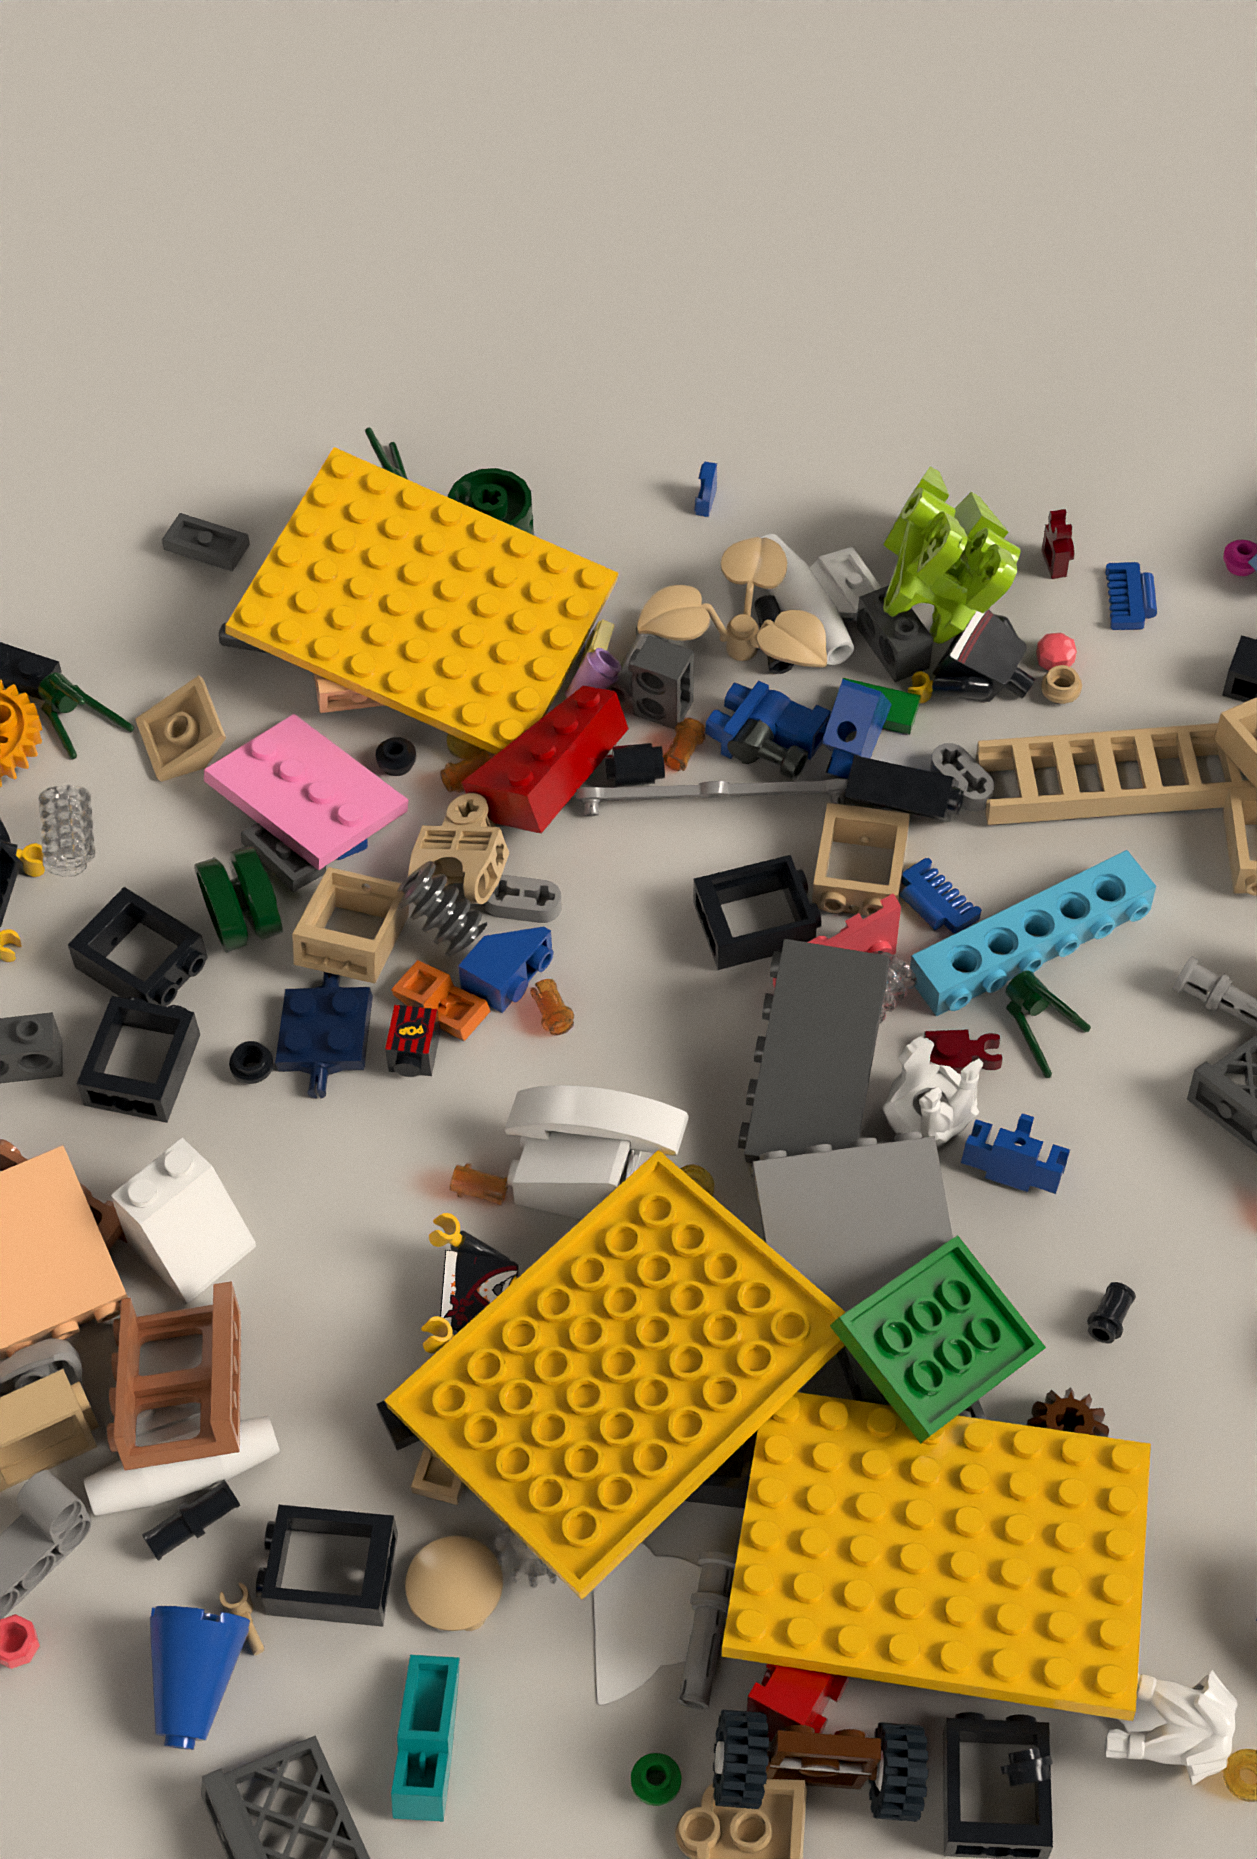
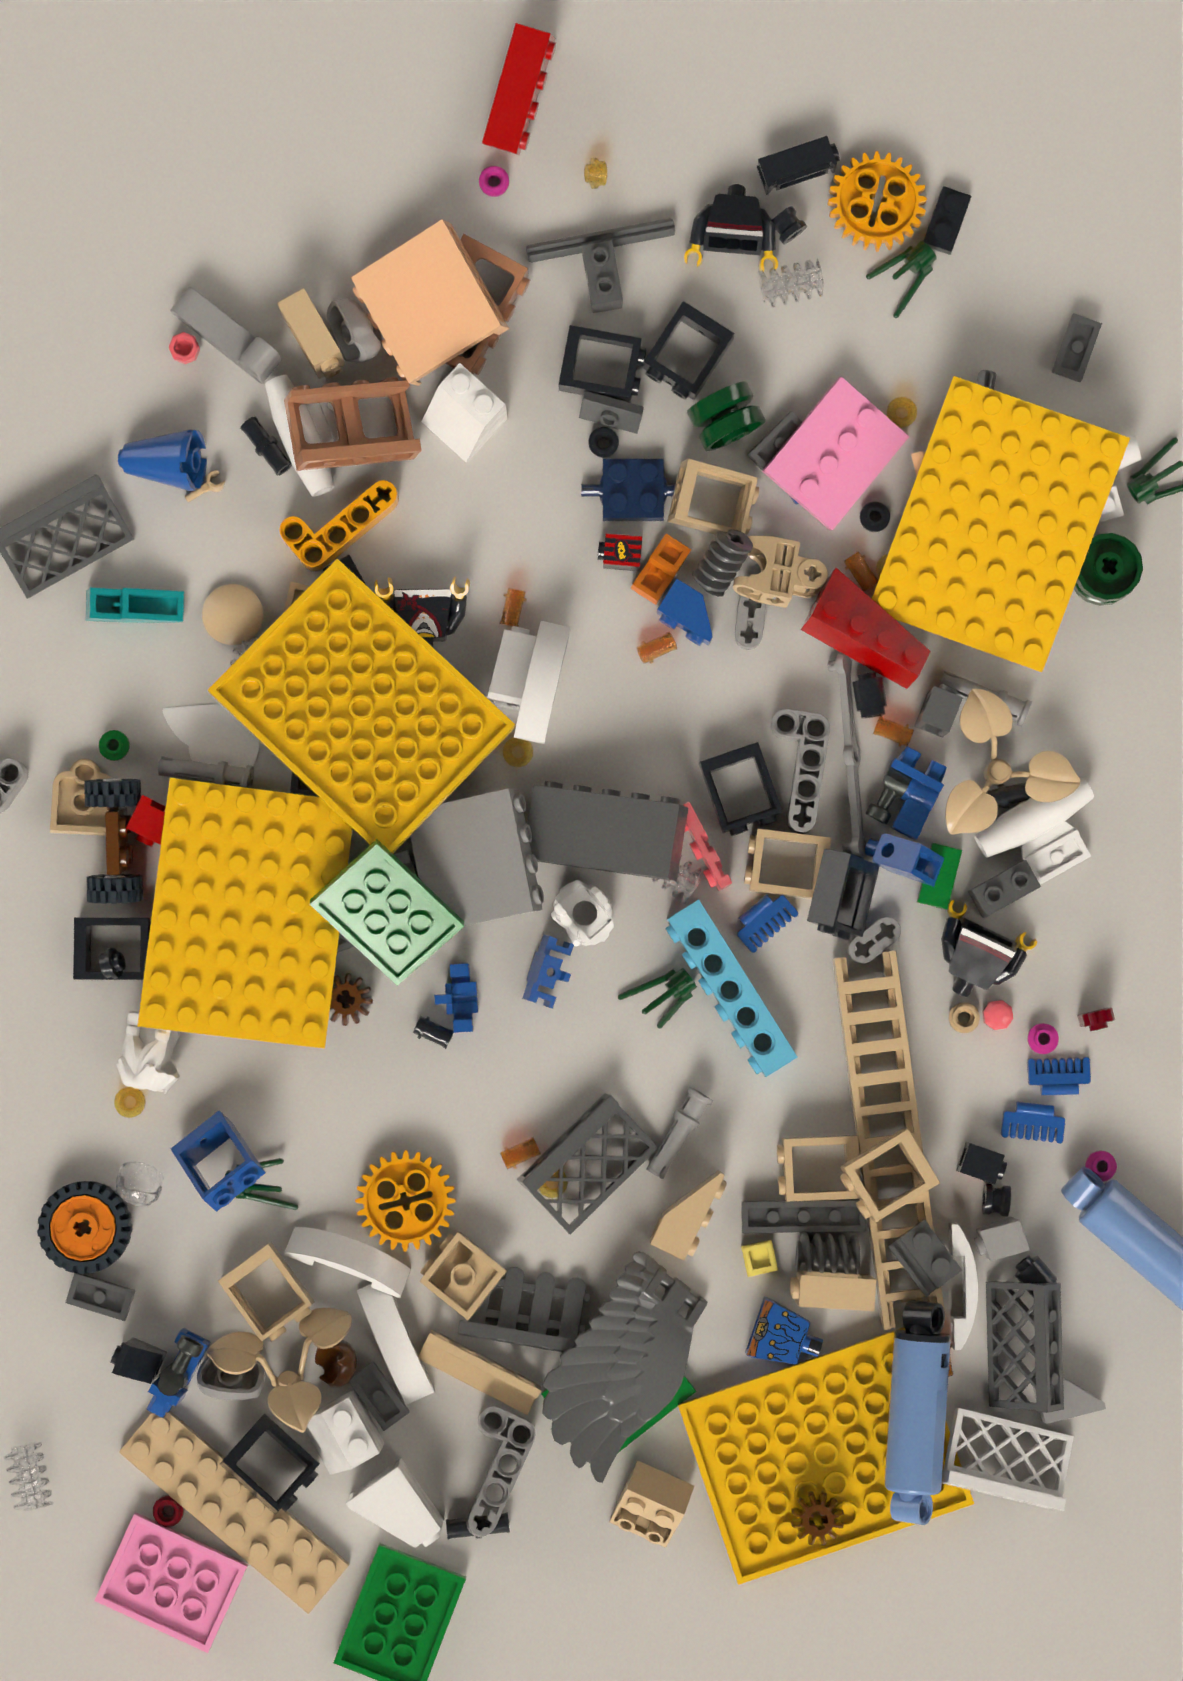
camera: 85 degrees right, 30 degrees up
tan slope [135,675,226,782] -> none
black window [256,1504,398,1627] -> none
lavender cone [564,648,621,698] -> none
light yellow tile [579,619,615,667] -> none
blue tile [694,461,717,517] -> none
lime piece [883,466,1021,644] -> none
dark red plate [924,1029,1003,1075] -> none
none -> light orange beam [279,480,399,571]
none -> blue piece [434,964,478,1033]
none -> dark grey plate [579,391,644,434]
none -> light grey beam [770,709,830,834]
none -> clear yellow plate [886,397,917,428]
none -> blue piece [1001,1102,1065,1144]
none -> dark pink plate [1027,1023,1059,1054]

